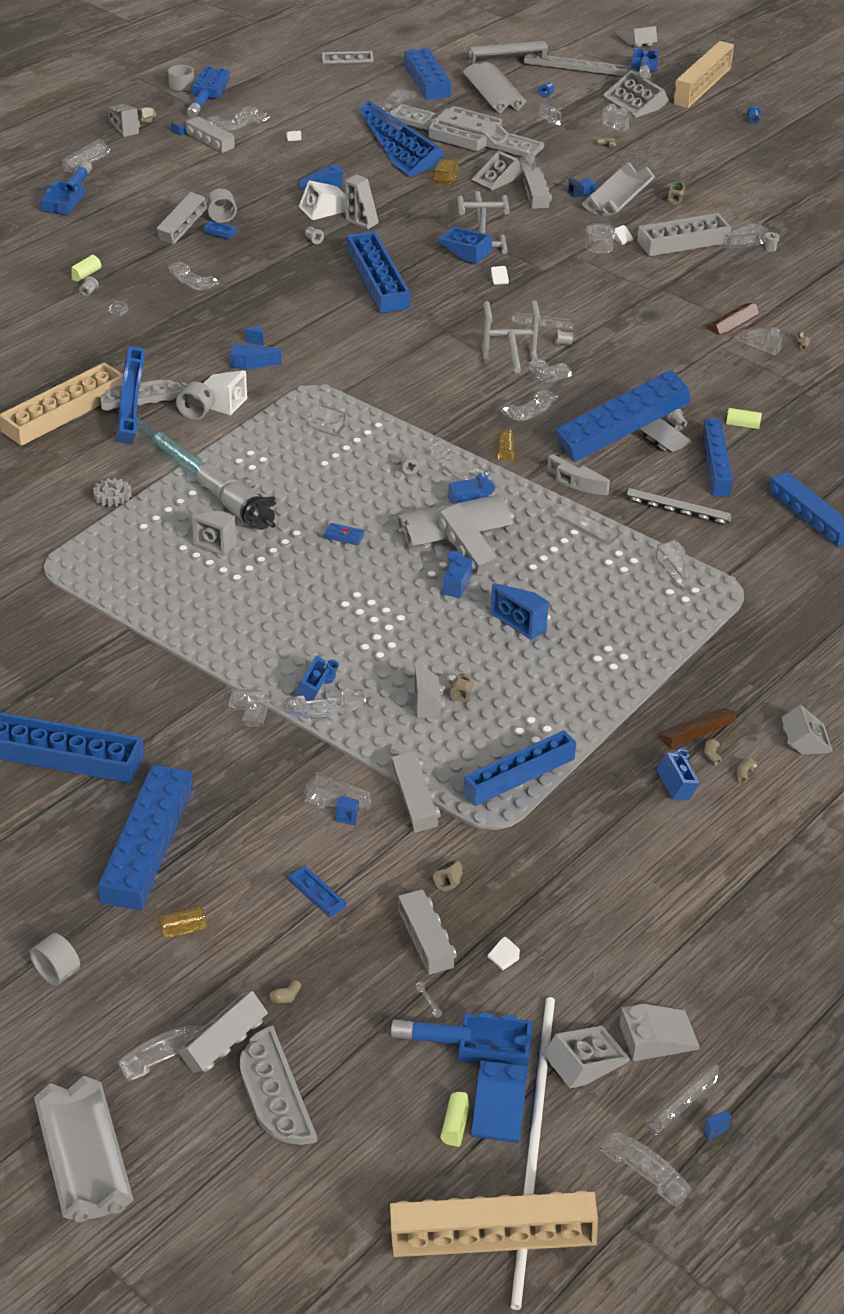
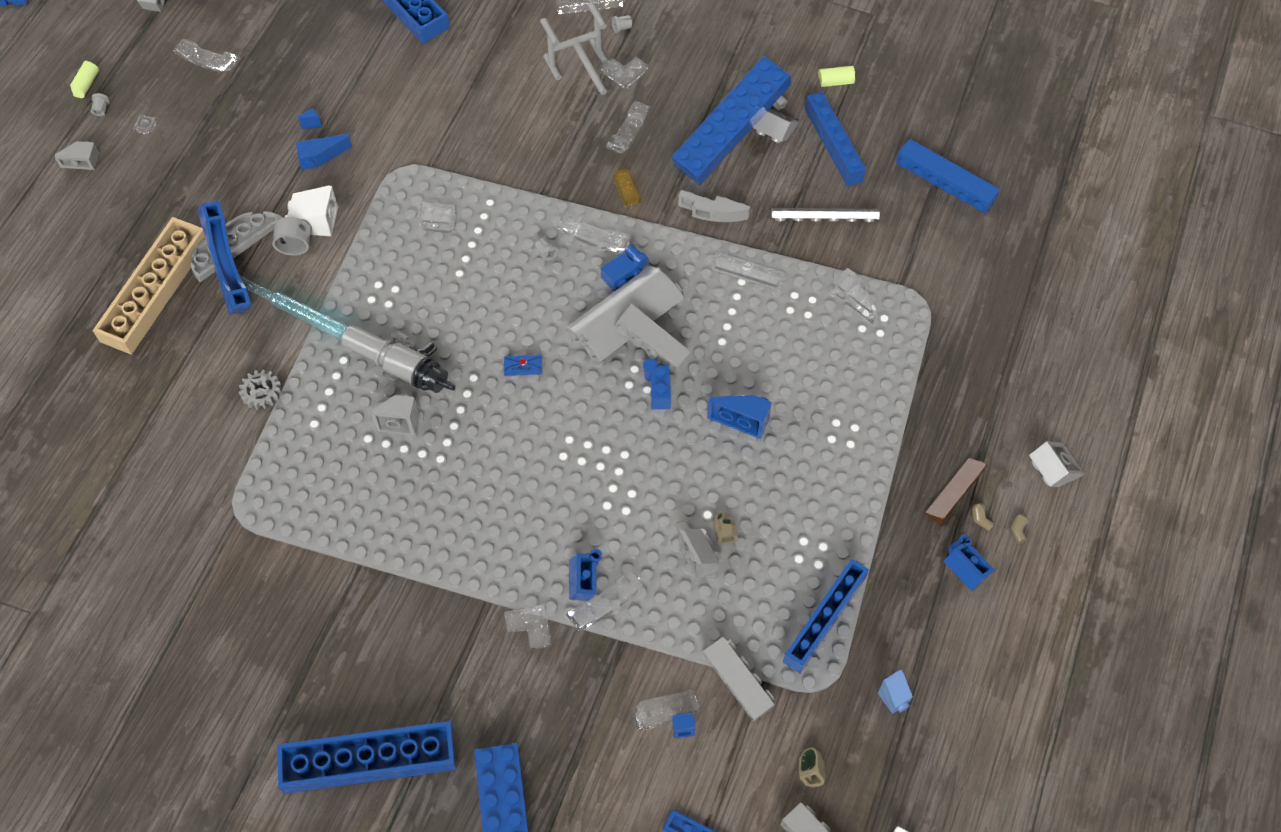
camera: 20 degrees left, 20 degrees up
none -> light grey slope [54,141,100,170]
none -> medium blue slope [878,670,913,714]

